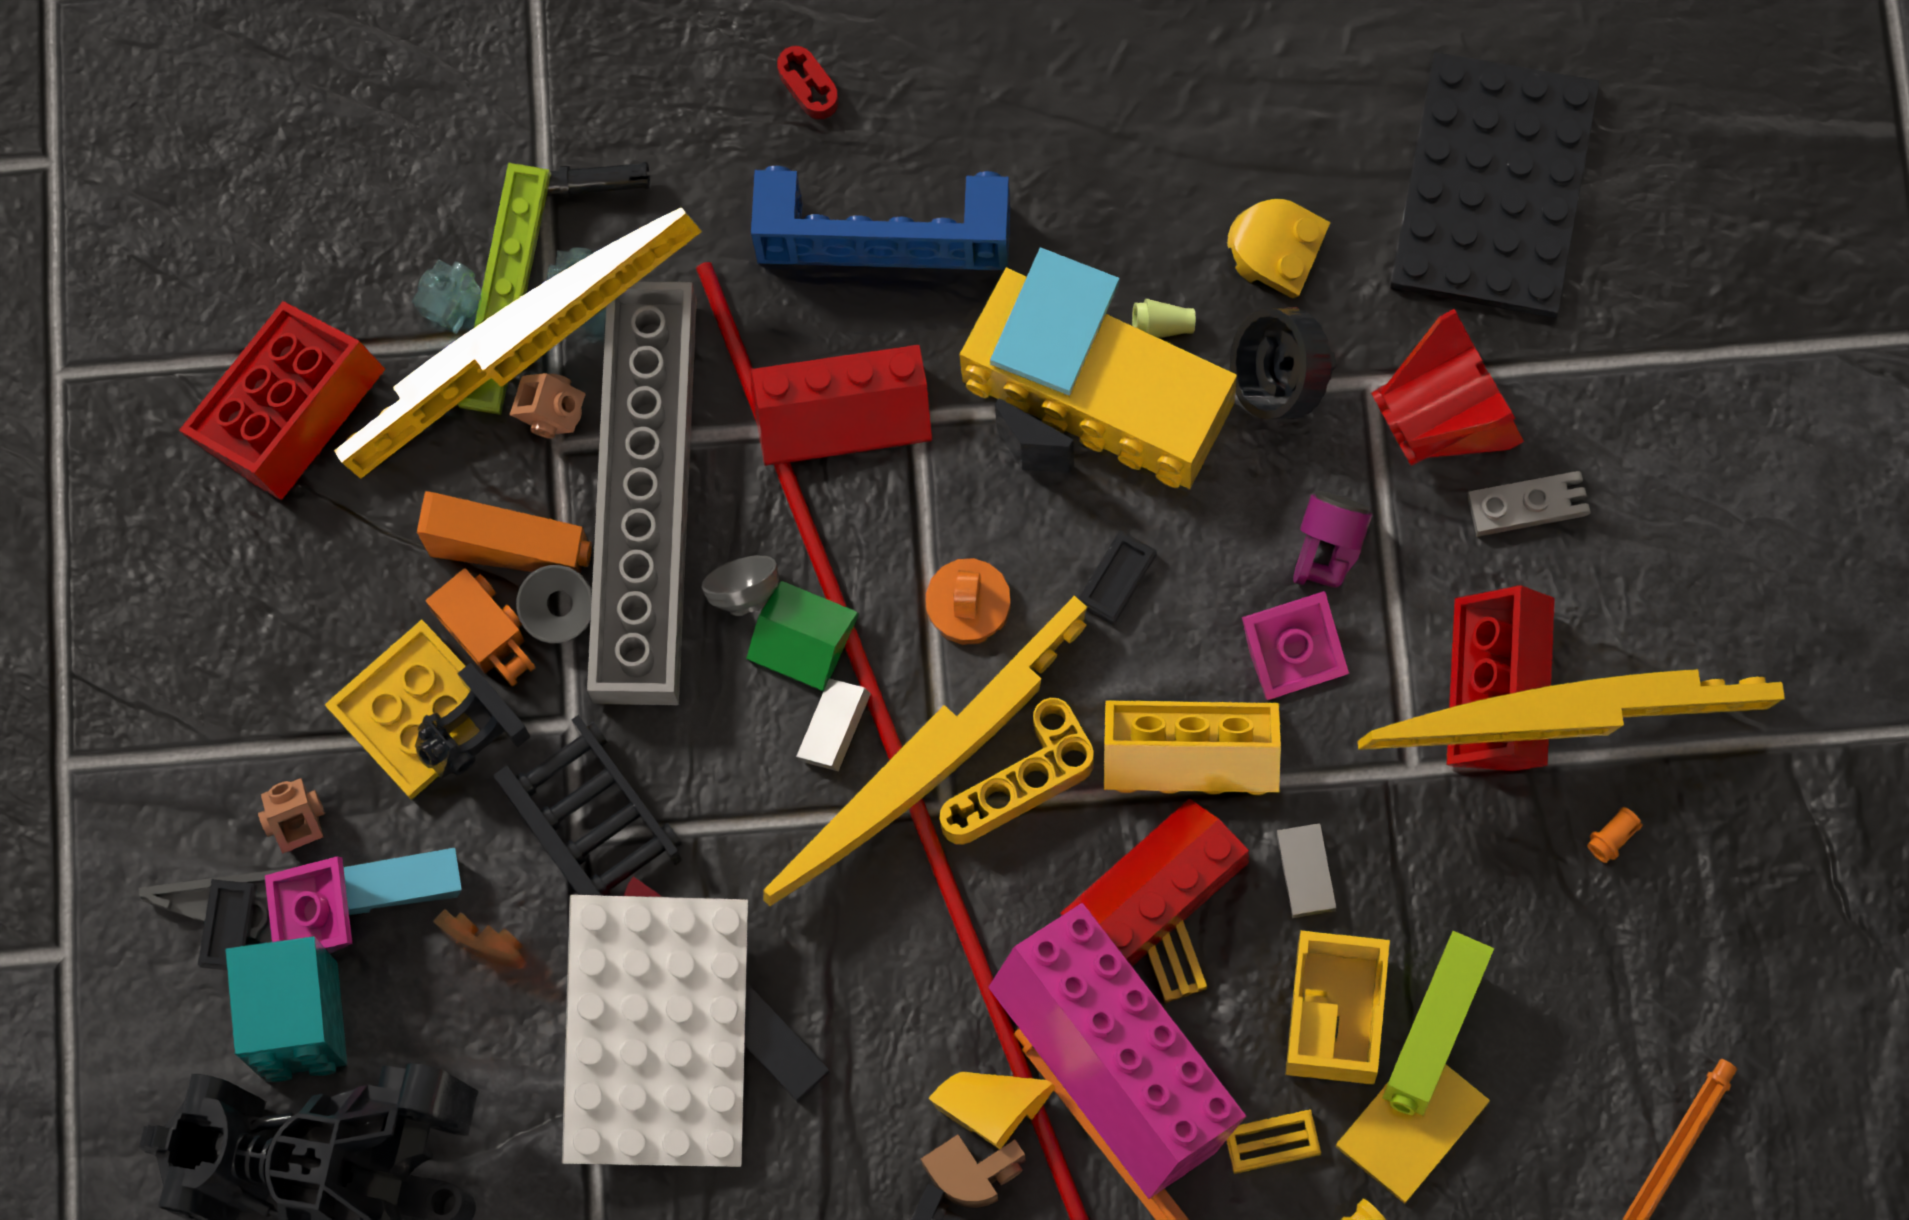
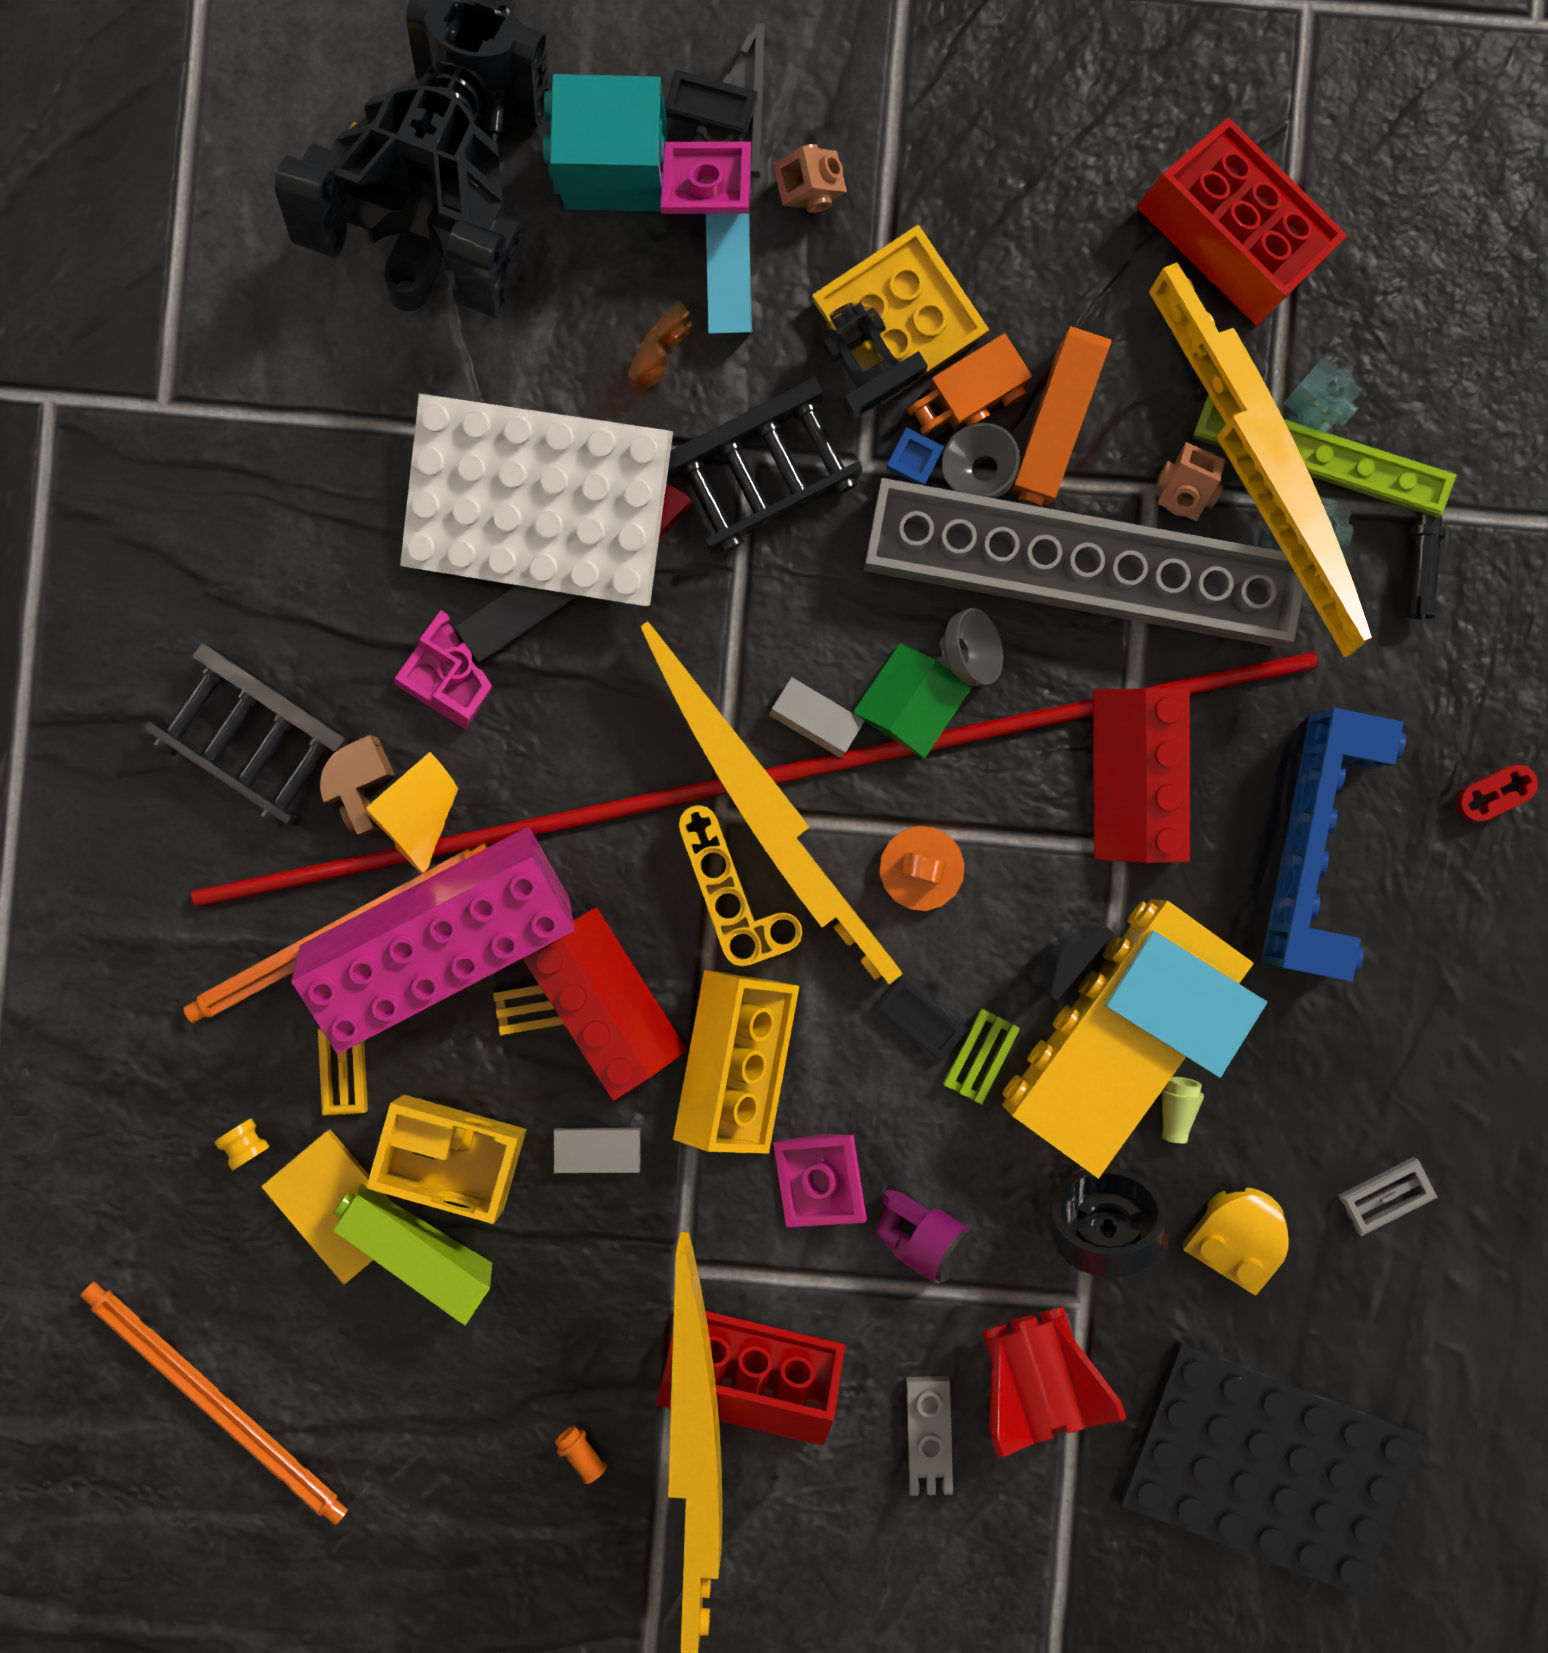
camera: 90 degrees right, 15 degrees up
none -> dark pink slope [394,610,492,730]
none -> blue plate [886,427,944,486]
none -> lime tile [942,1008,1020,1105]
none -> light grey tile [1338,1157,1438,1236]

